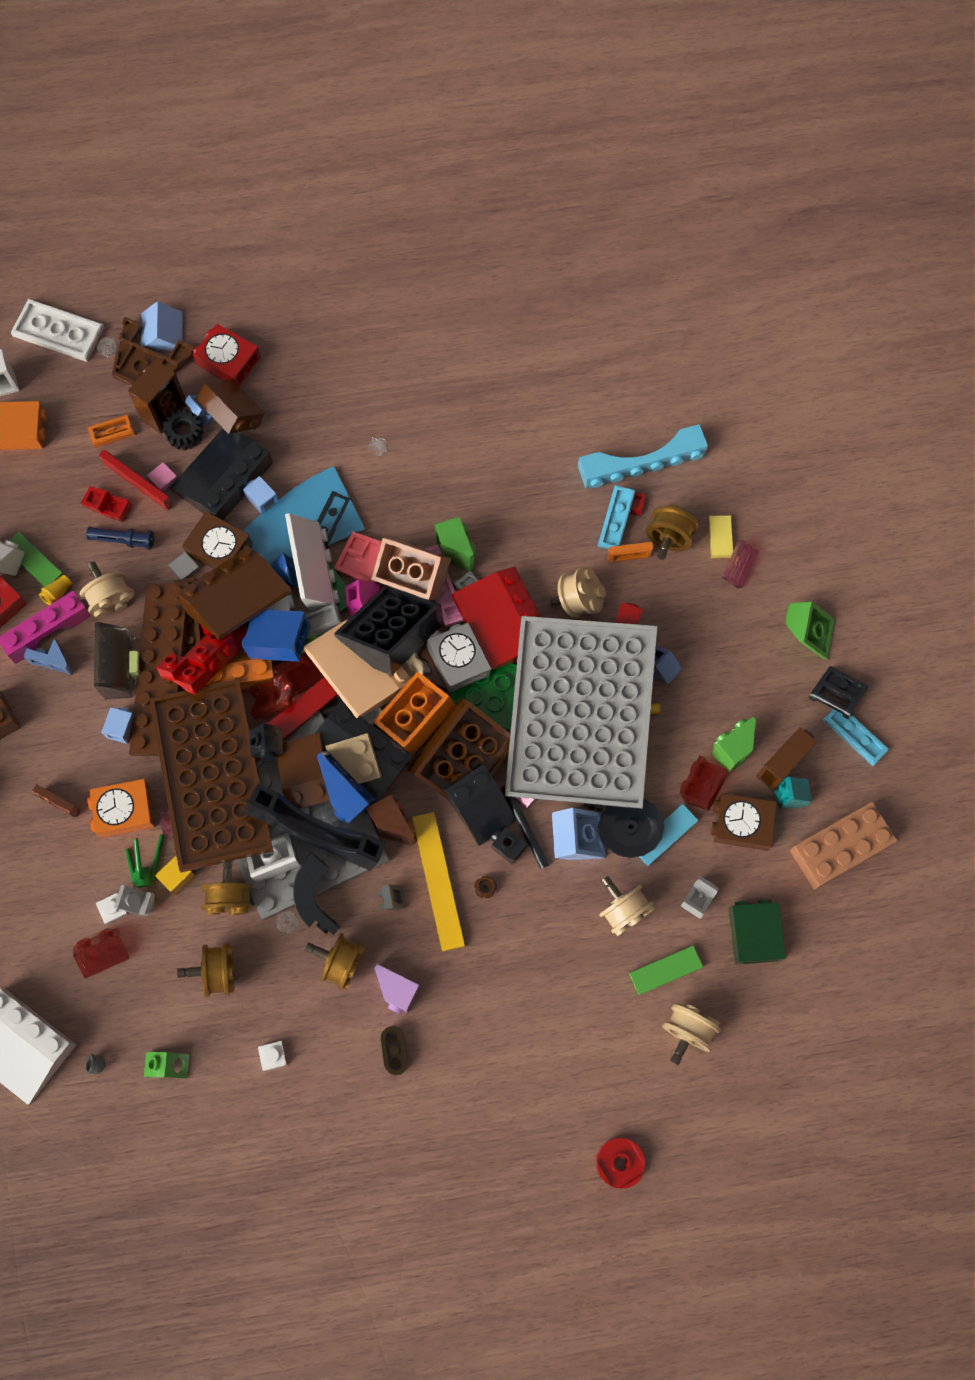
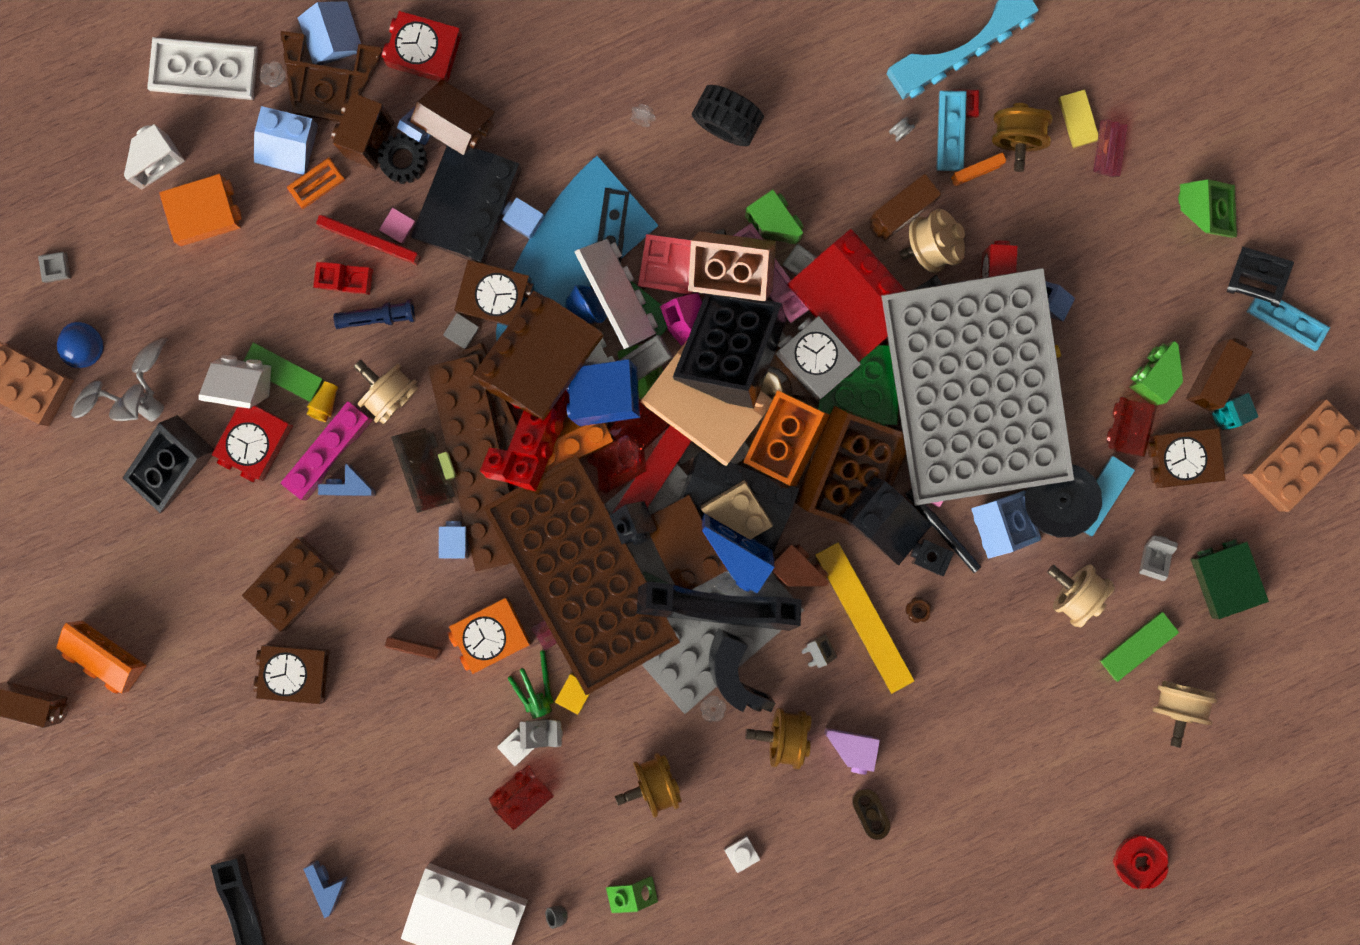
camera: 15 degrees left, 15 degrees up
pearl gold wheel [201,861,254,916] -> none
white slope [247,833,300,883] -> none
none -> light blue slope [254,106,318,175]
none -> black tyre [691,85,764,146]
none -> reddish brown brick [869,174,941,241]
none -> light grey bush [889,117,915,142]

